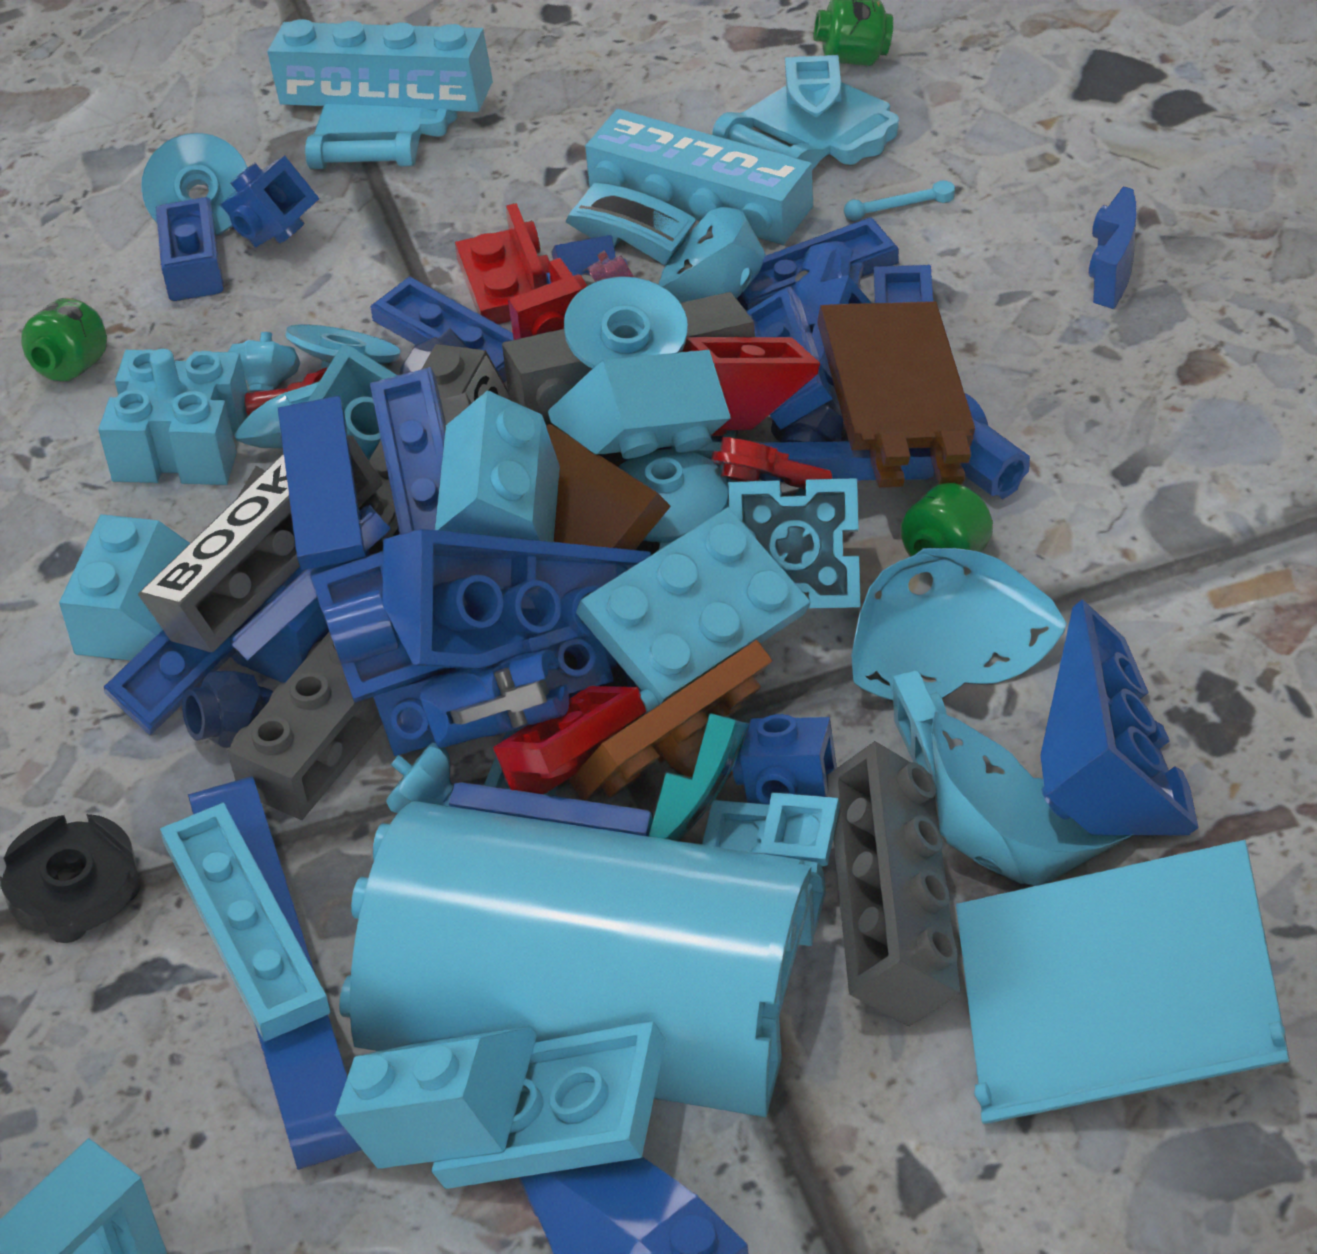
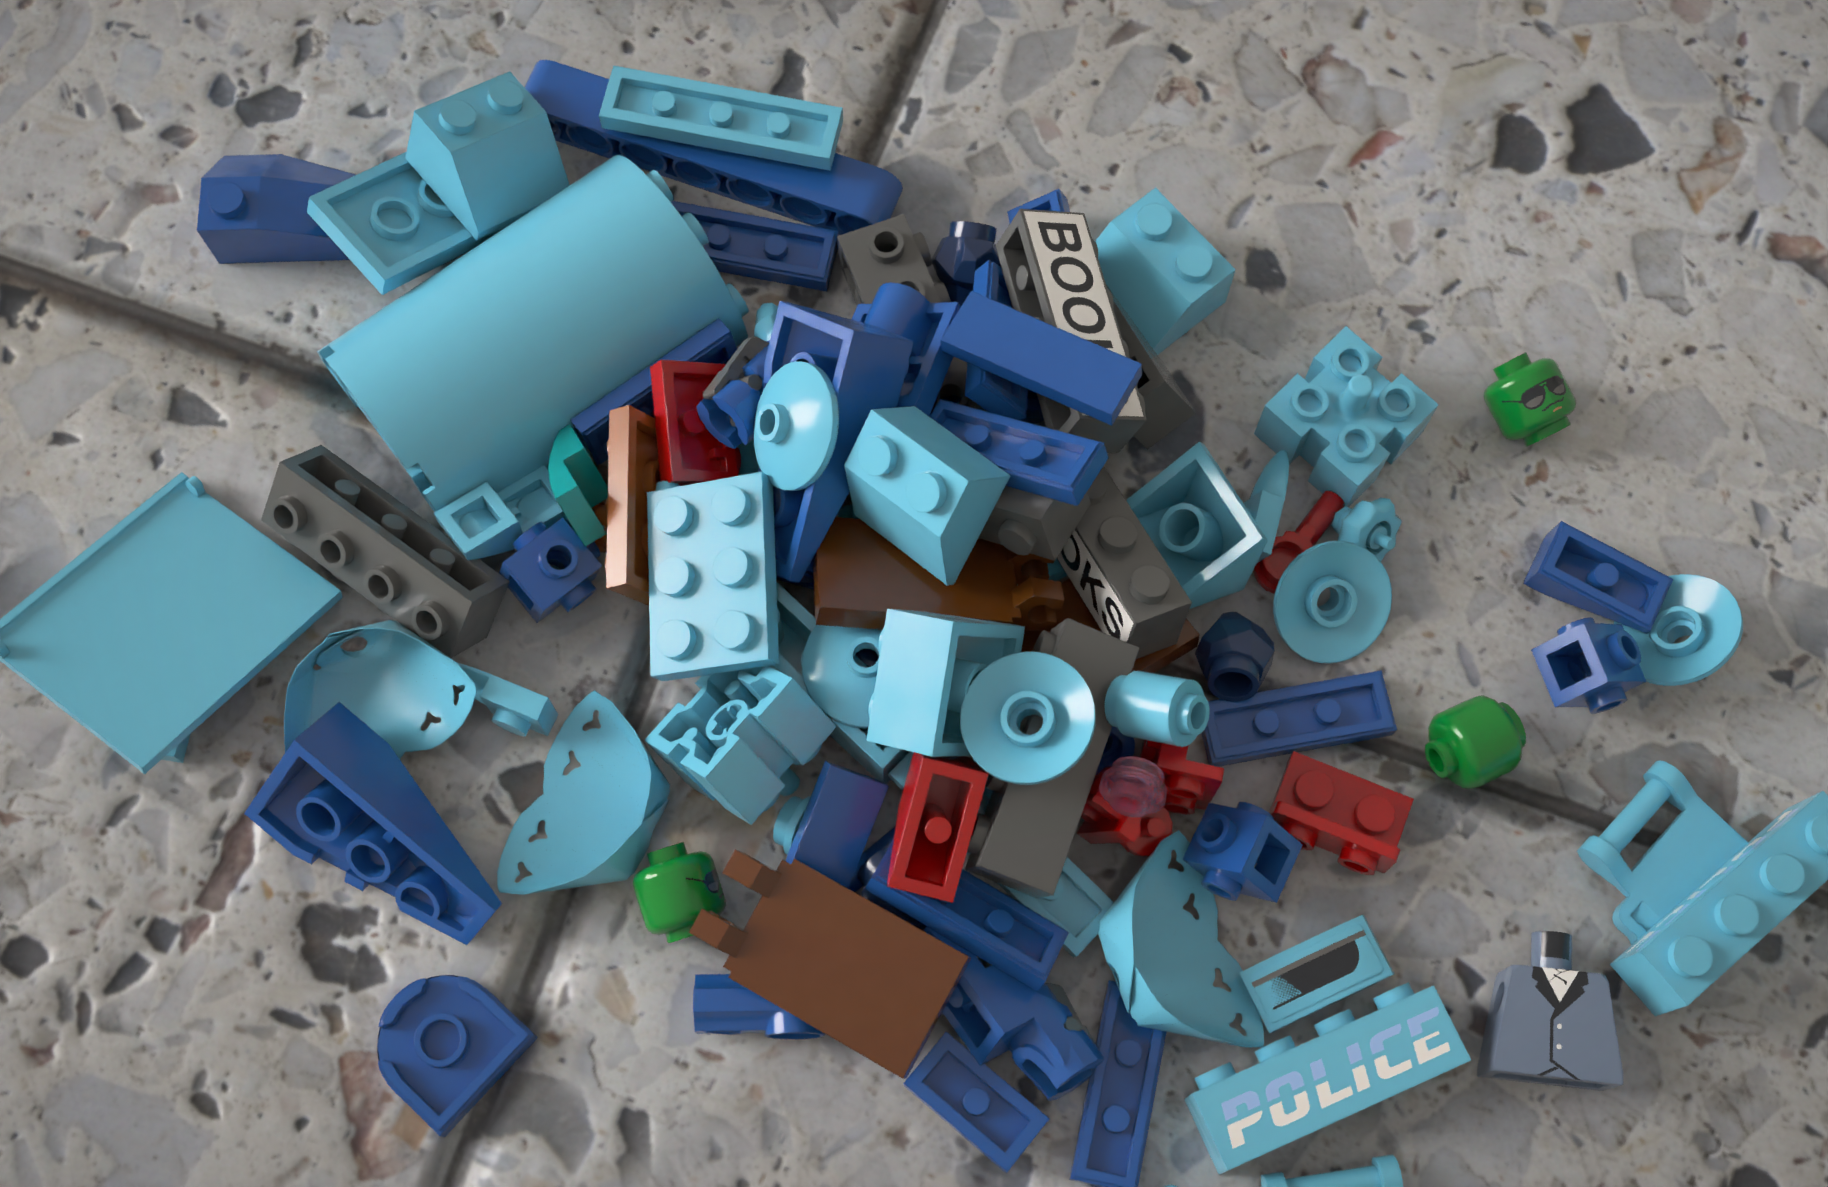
camera: 125 degrees right, 25 degrees up
black plate [0,814,141,943] -> none
red plate [711,437,832,490] -> none
none -> blue tile [377,975,538,1138]
none -> blue tile [671,201,839,292]
none -> medium azure dish [754,361,839,491]
none -> medium azure brick [1105,671,1210,747]
none -> green head [1425,695,1526,789]
none -> sand blue torso [1477,931,1623,1091]

